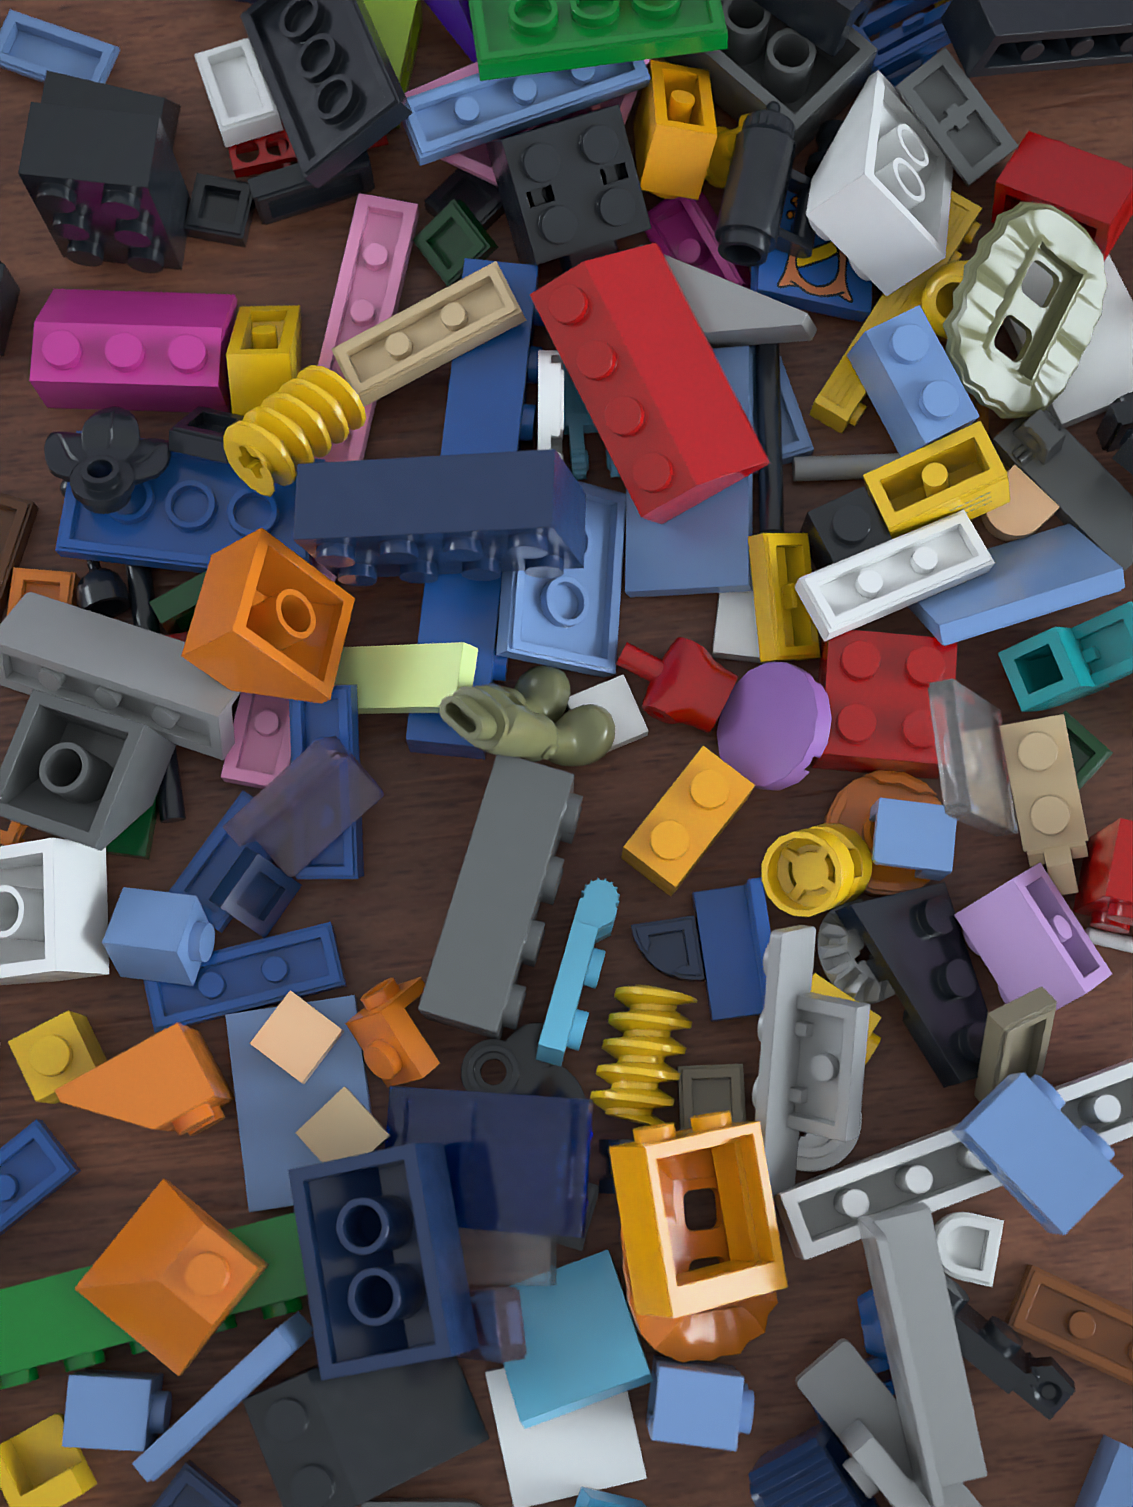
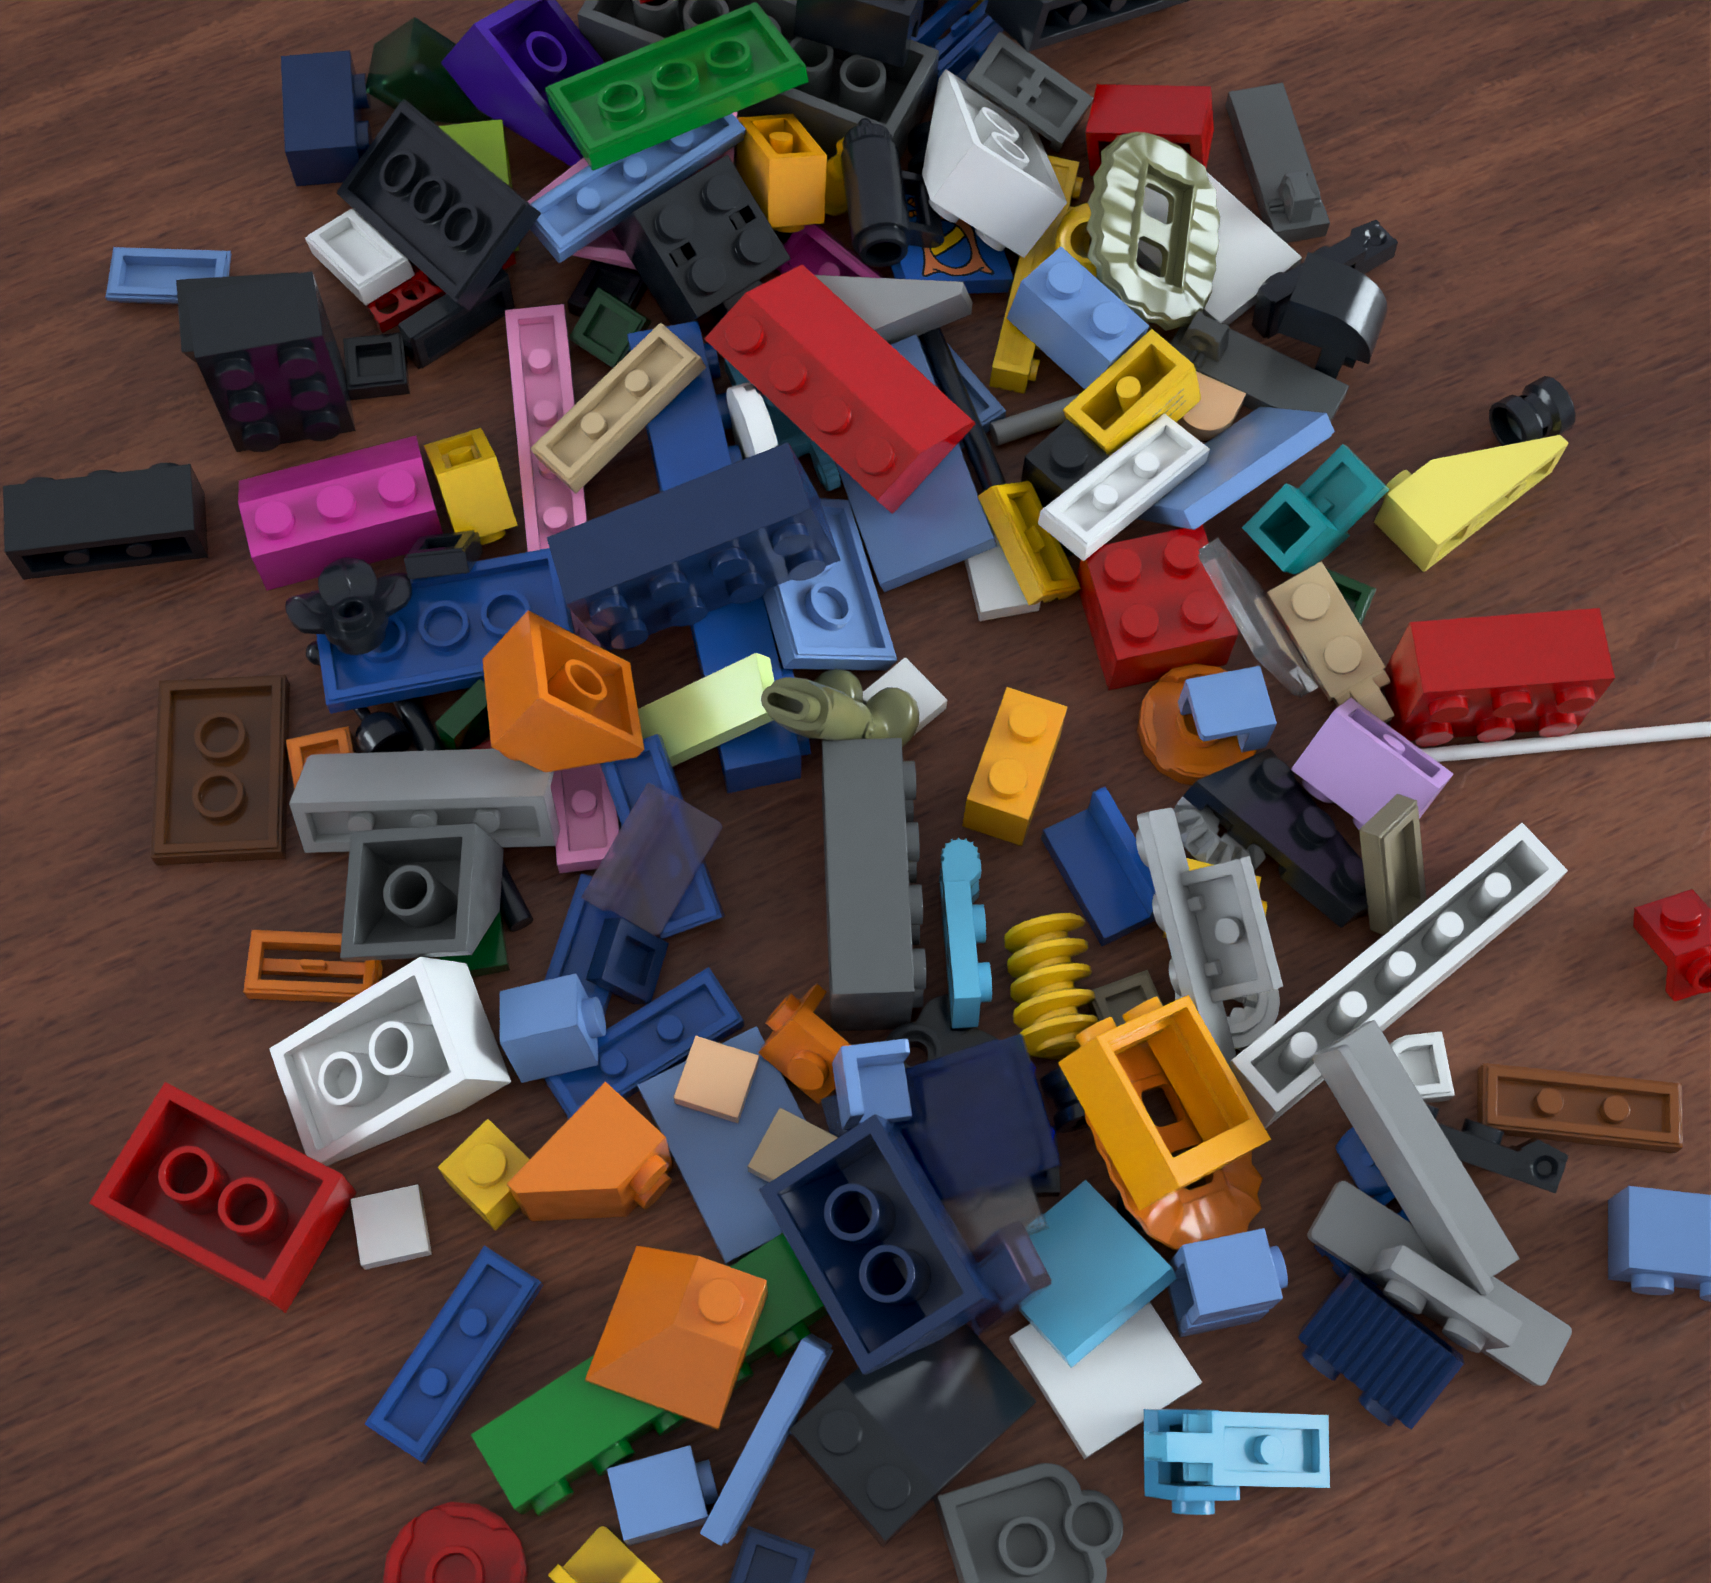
camera: 20 degrees left, 10 degrees down
yellow piece [223,365,366,497] -> none
red piece [616,637,738,734] -> none
dark blue tile [630,915,705,982] -> none
medium lavender tile [717,662,832,791] -> none
yellow wheel [762,823,872,917] -> none
medium blue brick [951,1072,1123,1235] -> none
none -> medium blue panel [832,1039,912,1129]

